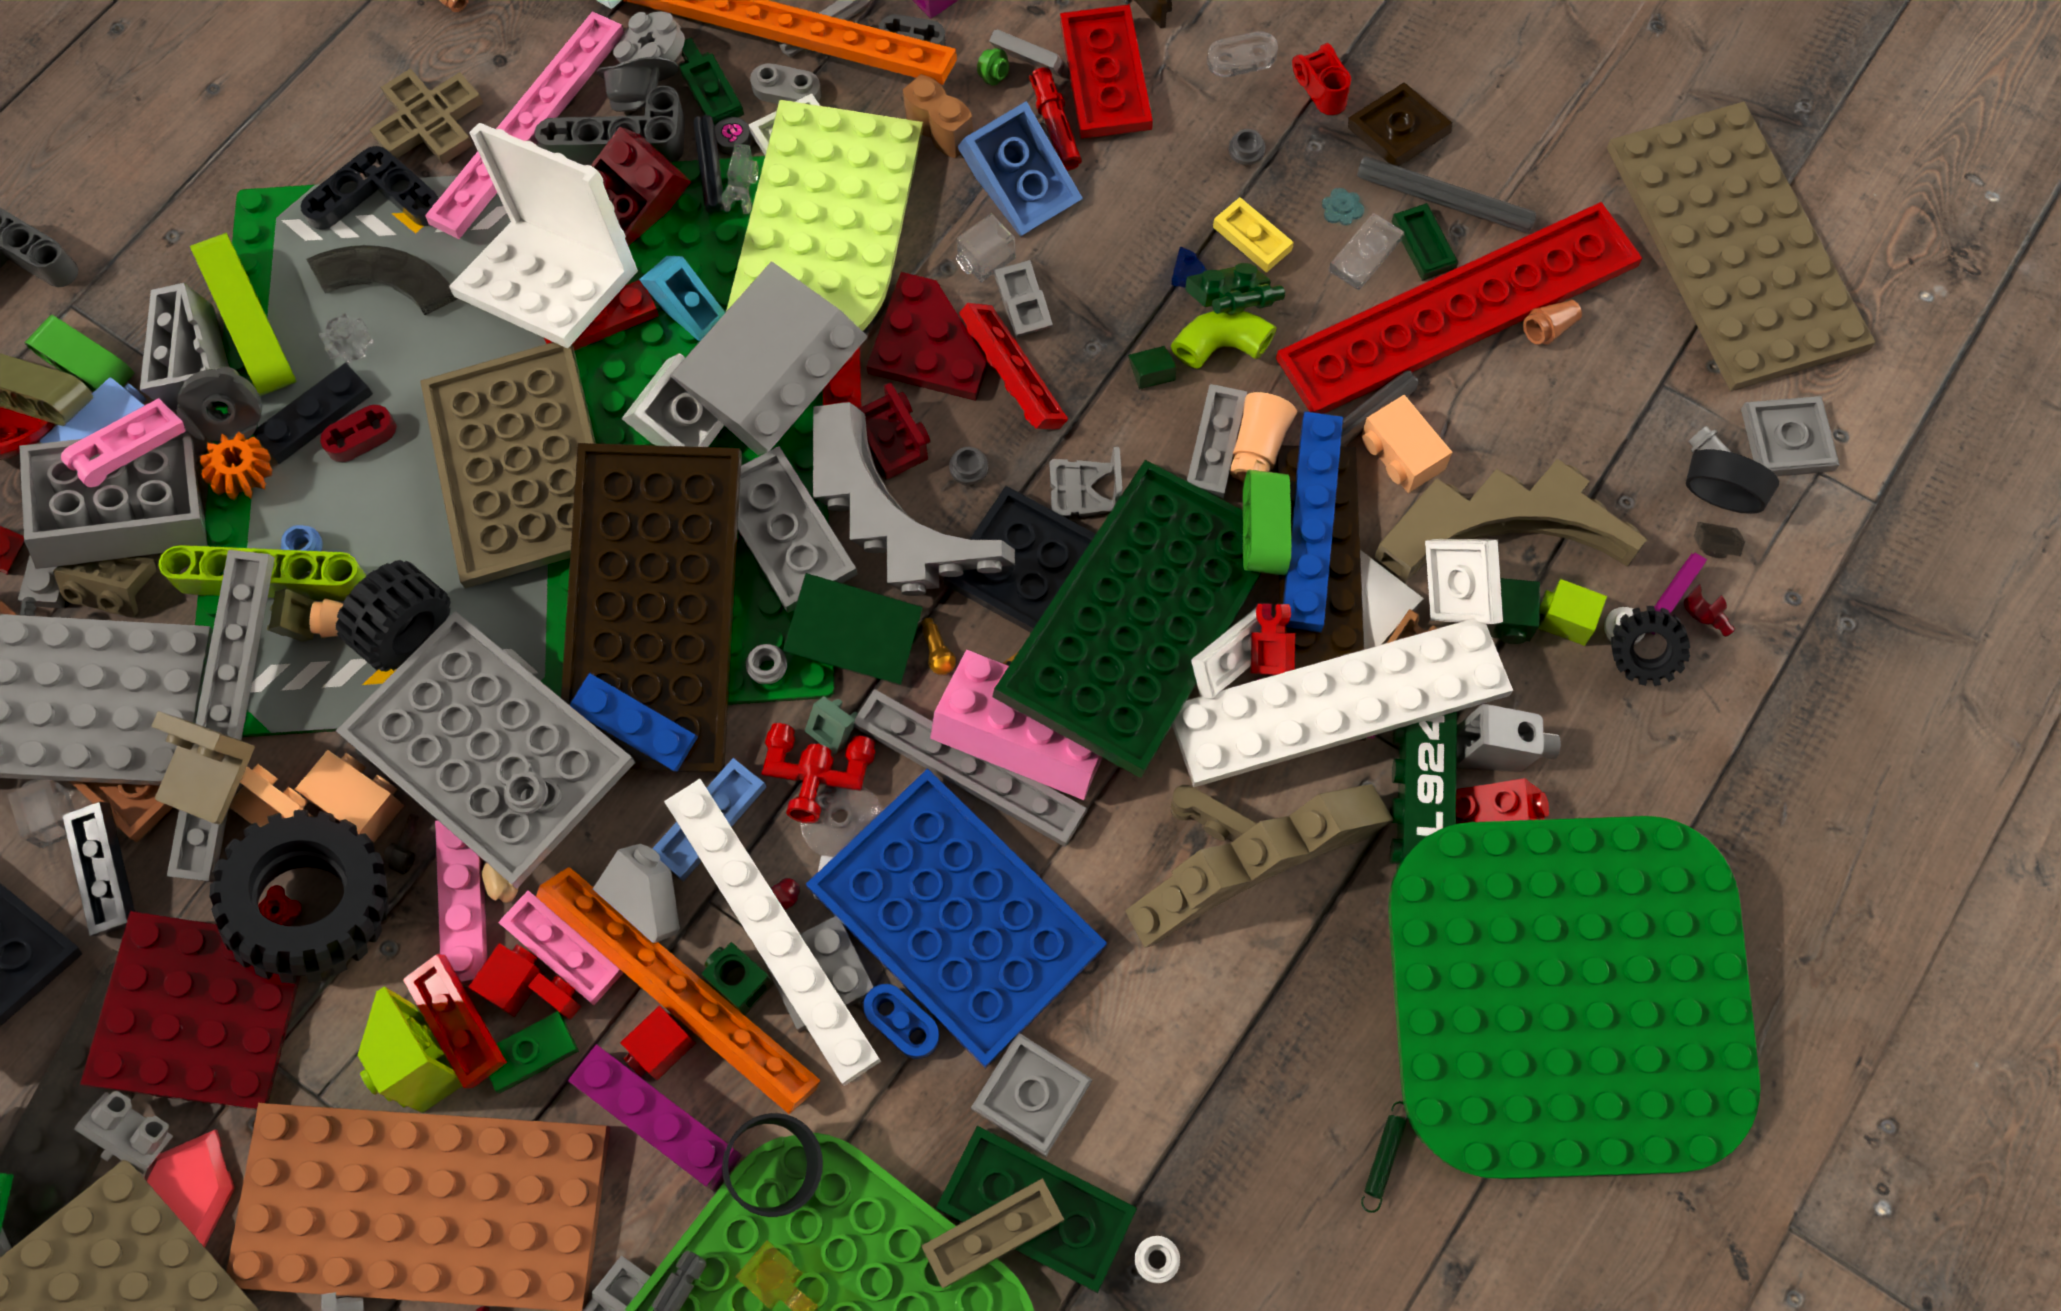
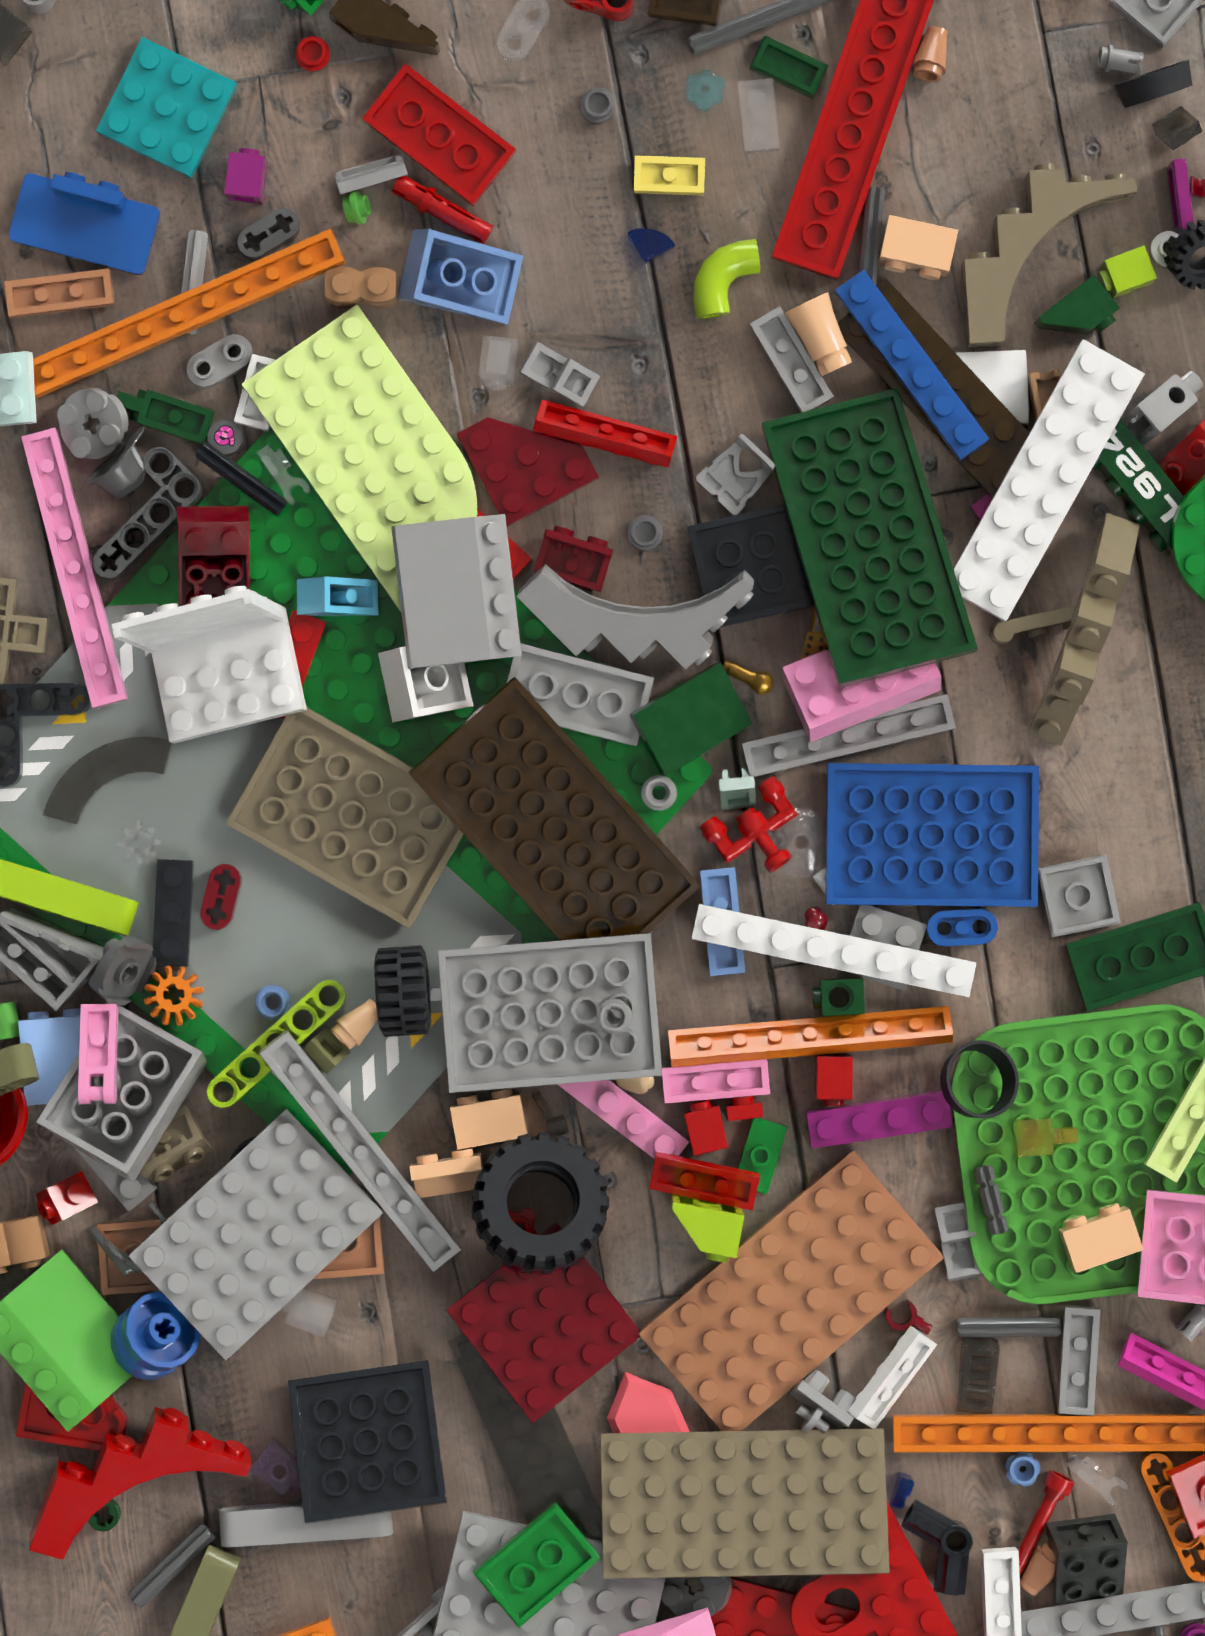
camera: 45 degrees left, 20 degrees up
plate [62,802,135,936] -> none
light grey hips [74,1091,173,1174] -> none
dark tan bracket [151,711,255,825] -> none
blue plate [570,673,698,772] -> none
light grey slope [593,843,680,944] -> none
dark tan plate [921,1178,1064,1289] -> none
dark green slope [1128,346,1177,390] -> none
dark green plate [1185,263,1285,315] -> none
white tile [1191,607,1261,698] -> none
bright green beam [1243,470,1292,575] -> none
red plate [1251,603,1295,675] -> none
white plate [1425,539,1503,624] -> none

